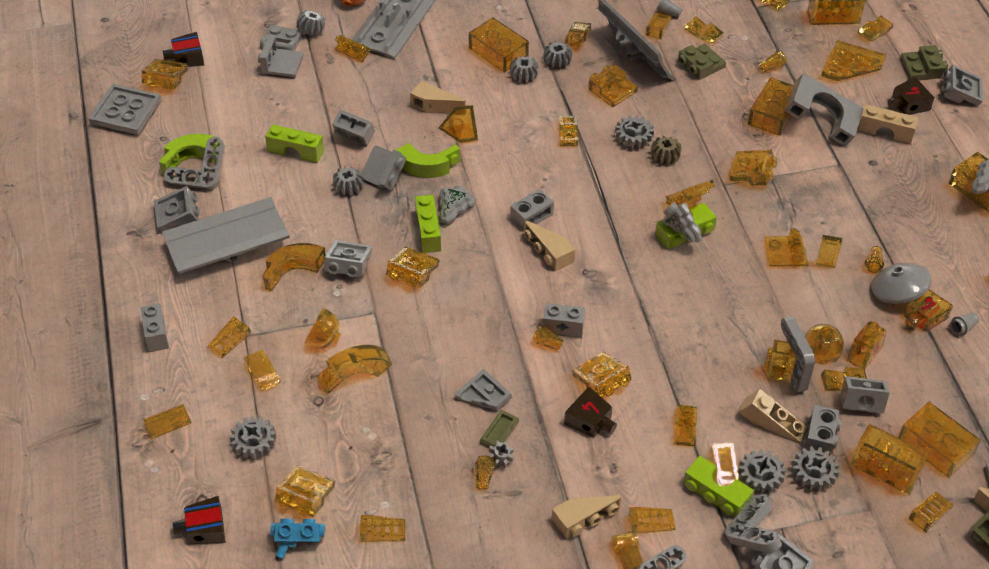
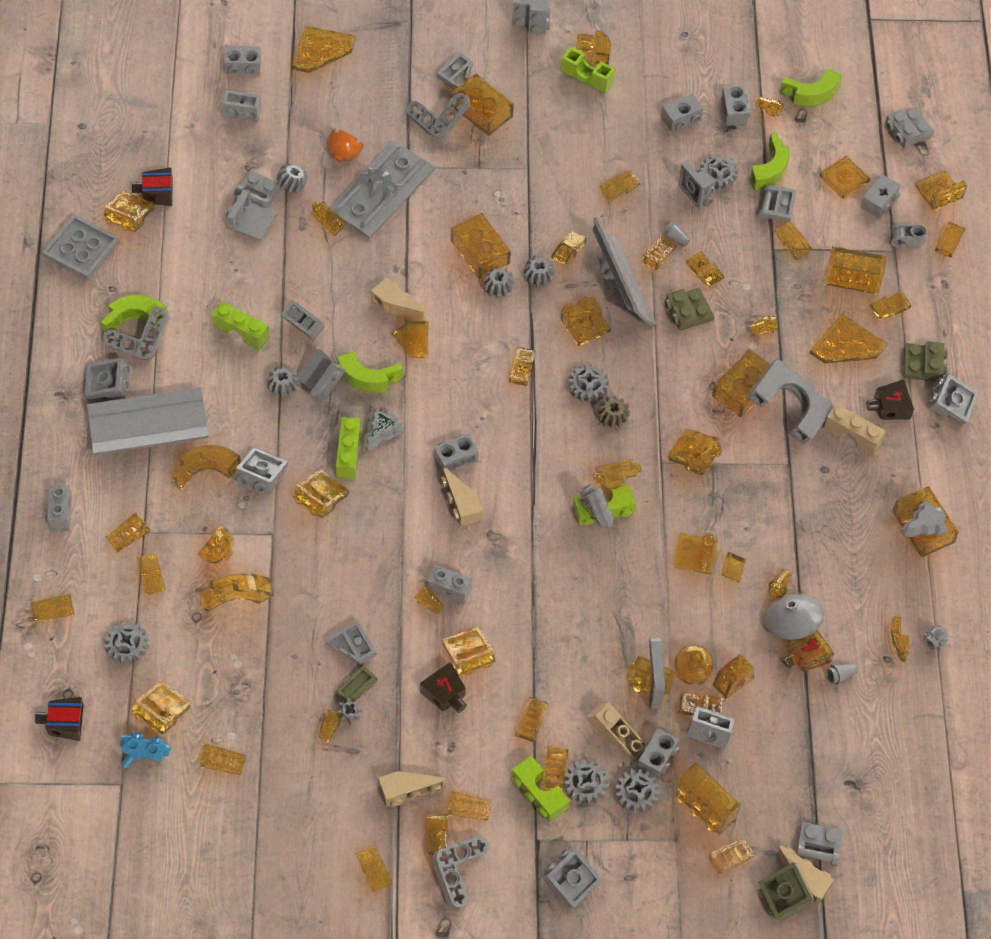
camera: 10 degrees right, 10 degrees up
light grey beam [725,494,782,553] -> none
clear yellow brick [898,401,981,478] -> none

